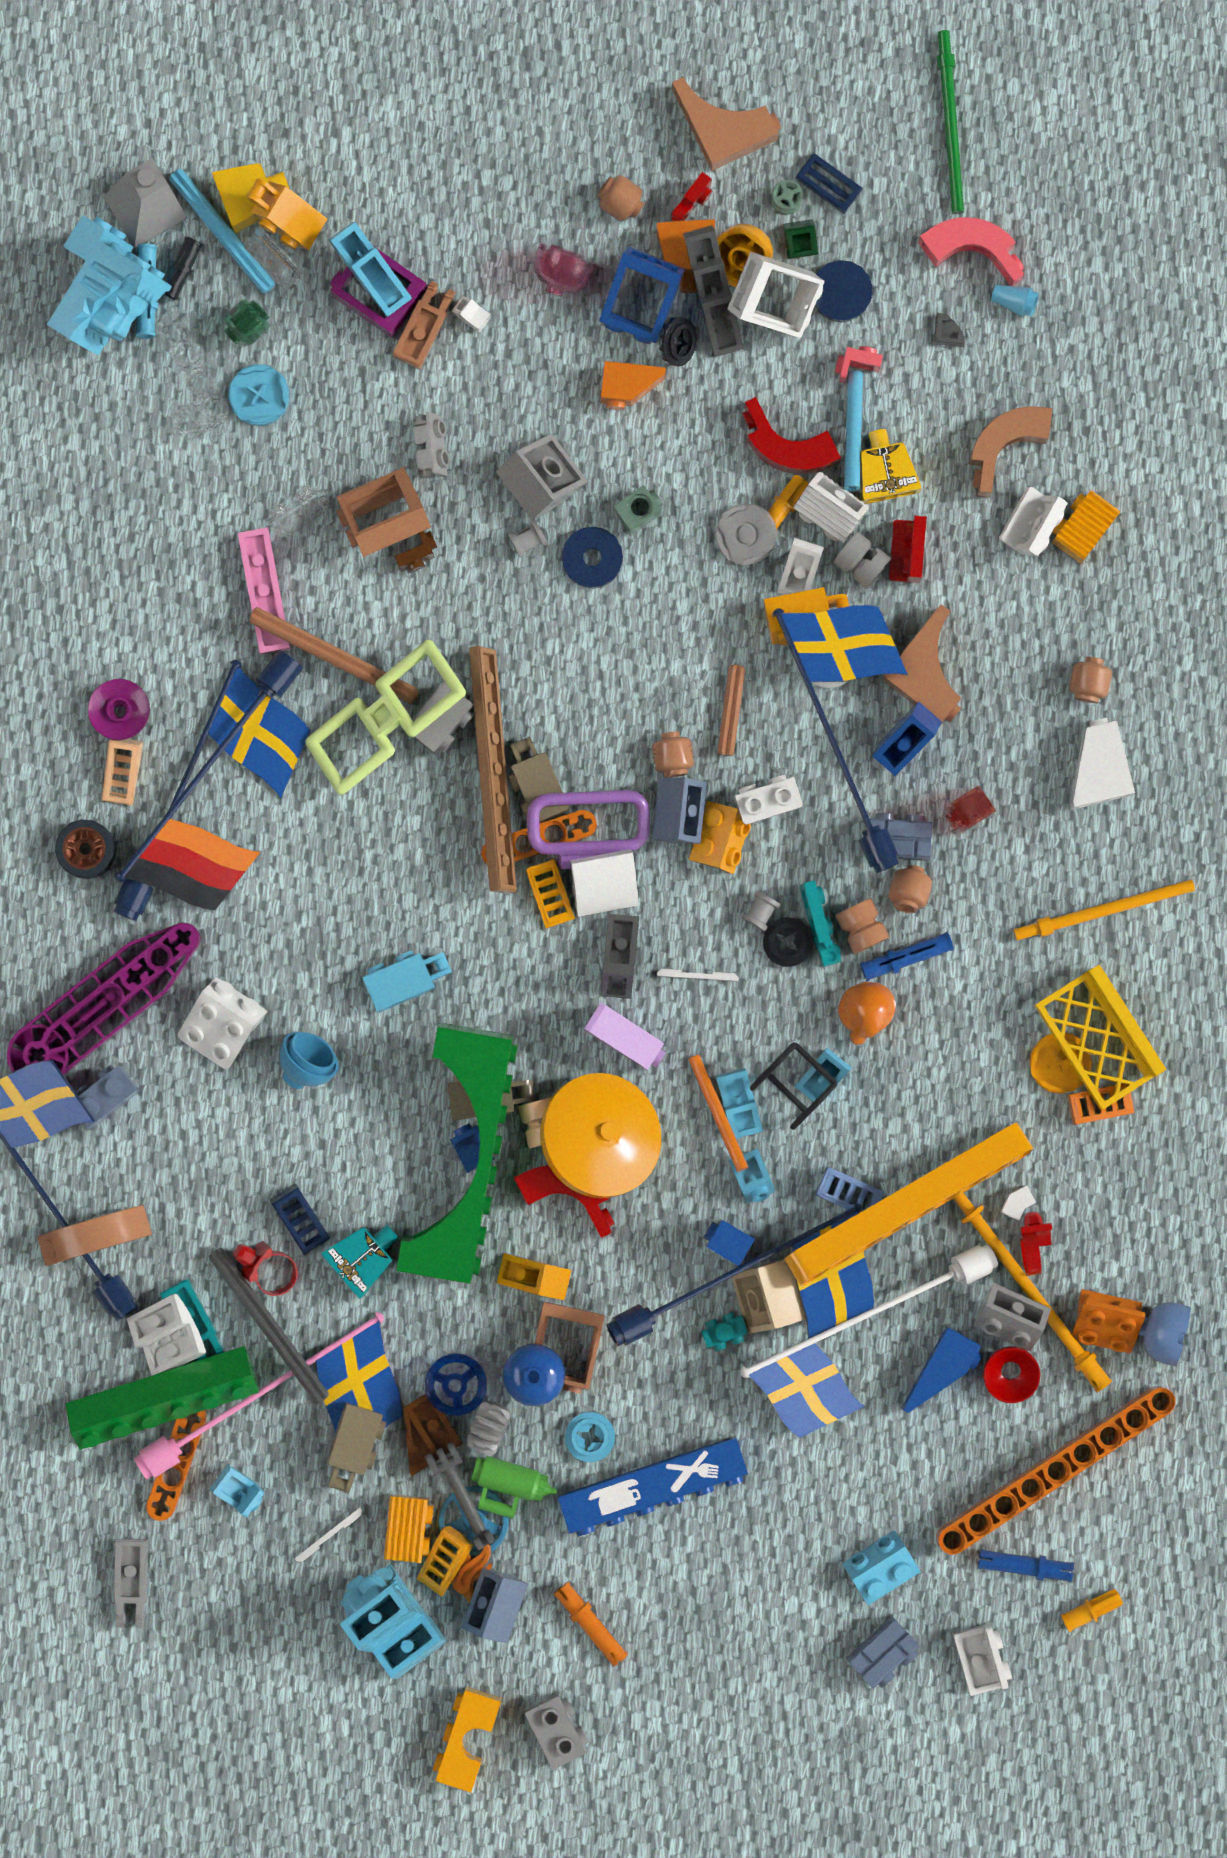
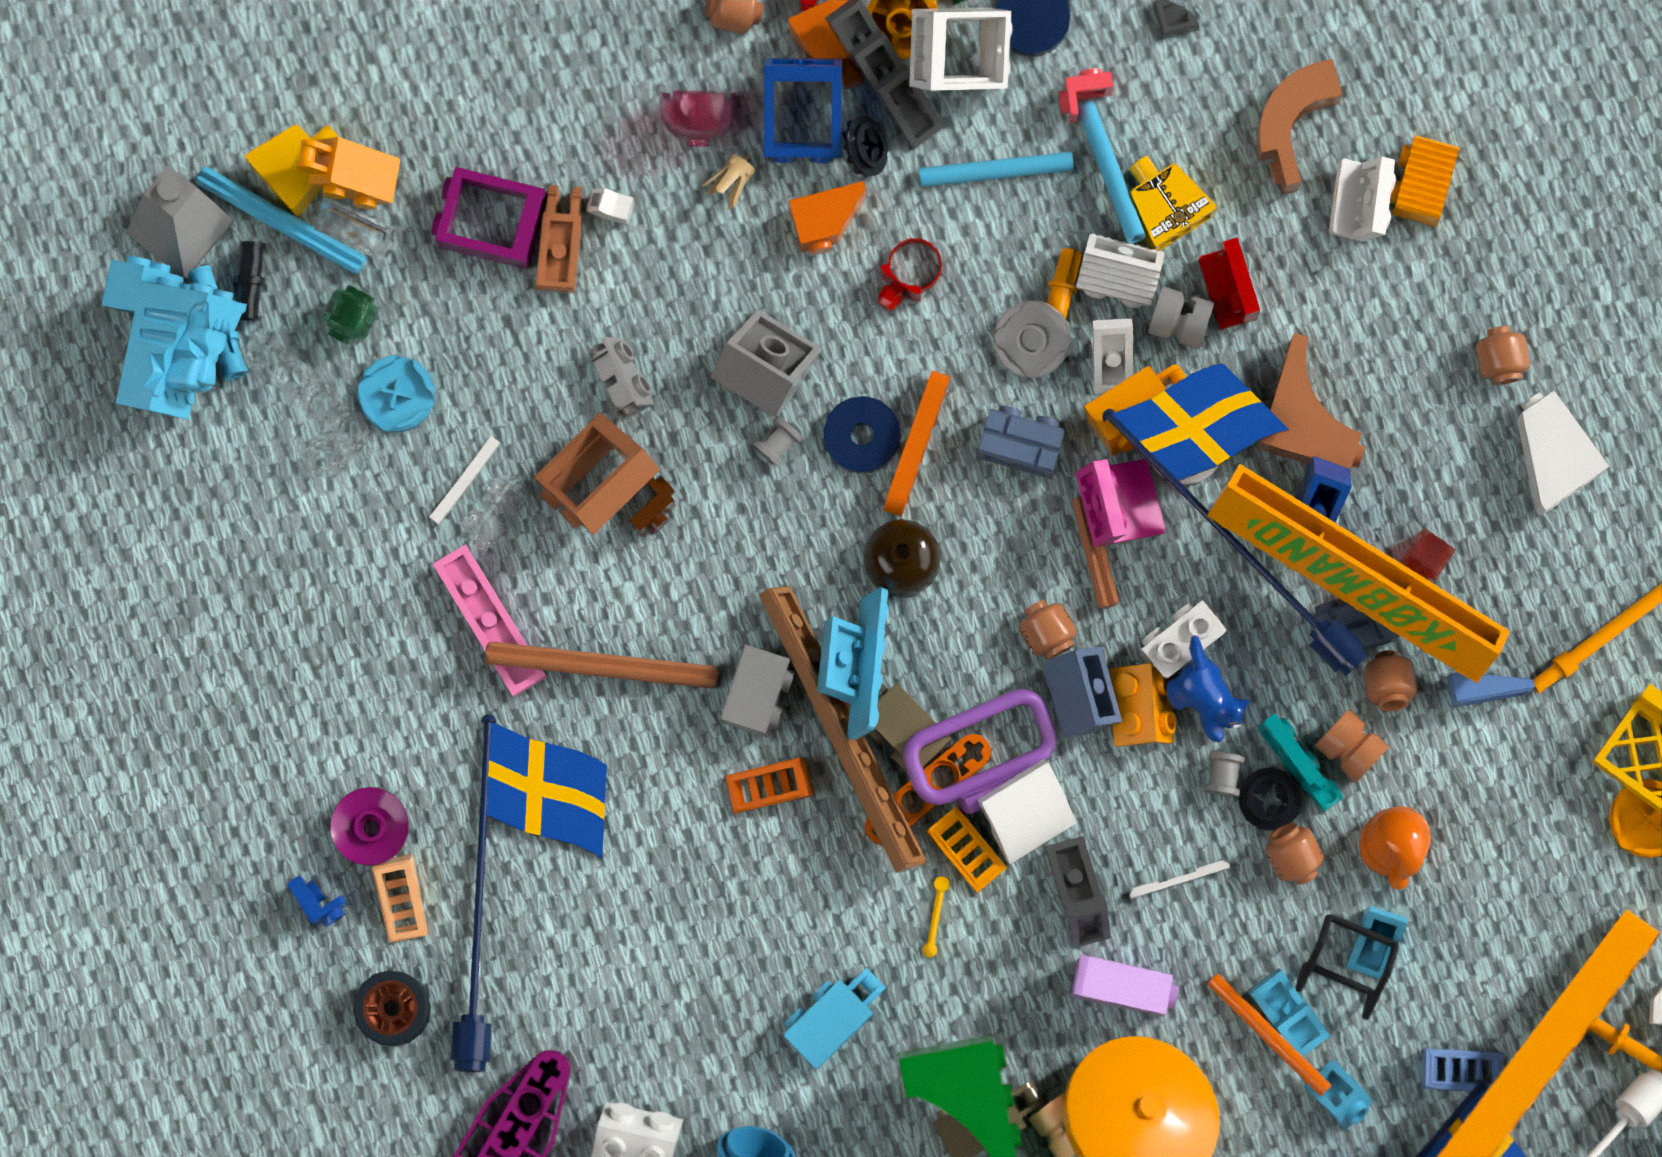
camera: 15 degrees left, 5 degrees down
flag [115,650,303,910] -> none
yellowish green bar [305,640,466,795] -> none
medium azure slope [328,222,412,317] -> none
sand green brick [613,485,663,535] -> none
red arch [742,397,841,474] -> none
blue pin [860,932,954,982] -> none
none -> blue bracket [287,875,349,927]
none -> white piece [429,436,501,525]
none -> tan piece [701,154,756,210]
none -> orange slope [725,758,814,814]
none -> medium azure bracket [817,587,889,741]
none -> dark brown cylinder [863,519,941,598]
none -> red piece [877,238,942,312]
none -> orange beam [883,370,951,517]
none -> medium azure piece [919,152,1074,187]
none -> yellow hinge [922,876,949,958]
none -> sand blue brick [977,405,1065,479]
none -> dark pink bracket [1075,459,1166,548]
none -> blue animal [1166,635,1249,742]
none -> light orange brick [1207,464,1510,683]
none -> nougat head [1265,823,1324,885]
none -> medium blue slope [1447,672,1535,708]

